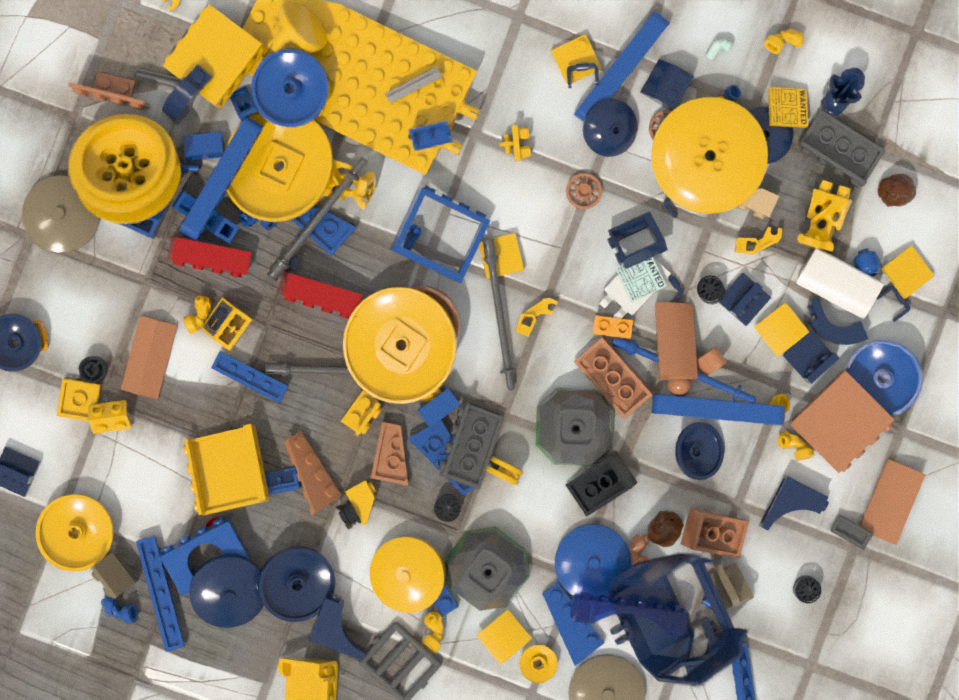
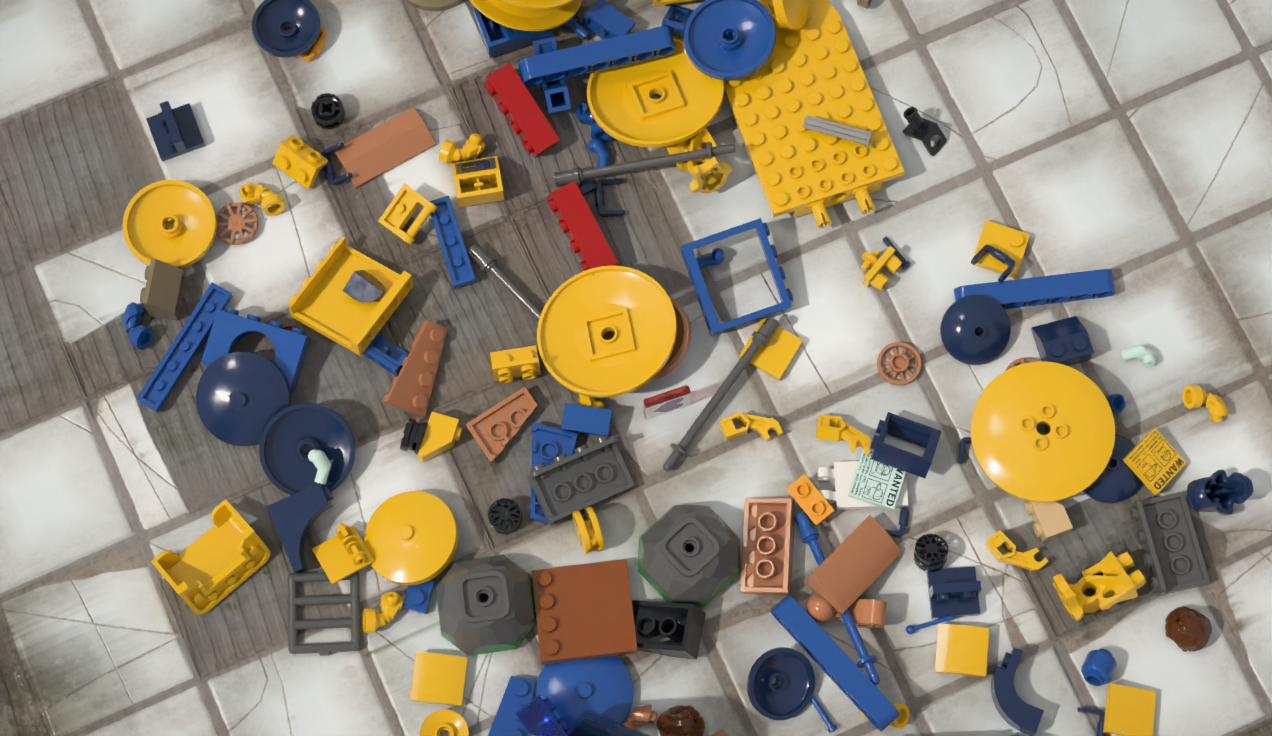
camera: 40 degrees right, 15 degrees down
yellow tile [56,378,102,421] -> none
blue wing [291,205,357,256] -> none
blue hinge [409,121,453,151] -> none
dark blue bracket [783,330,840,384] -> none
white slope [796,248,884,319] -> none
none -> nougat wheel [216,202,258,245]
none -> yellow arm [240,182,286,216]
none -> light aqua arm [308,449,331,484]
none -> yellow hinge [312,523,374,585]
none -> dark blue piece [322,143,353,186]
none -> brick [343,270,385,303]
none -> yellow plate [378,183,438,245]
none -> dark orange plate [532,559,638,665]
none -> blue arm [588,138,610,168]
none -> dark blue piece [595,178,625,217]
none -> tile [643,385,691,420]
none -> blue piece [810,696,837,733]
none -> yellow piece [816,414,871,455]
none -> dark blue piece [883,237,911,270]
none -> black bracket [903,107,947,156]
none -> blue hinge [906,614,955,634]

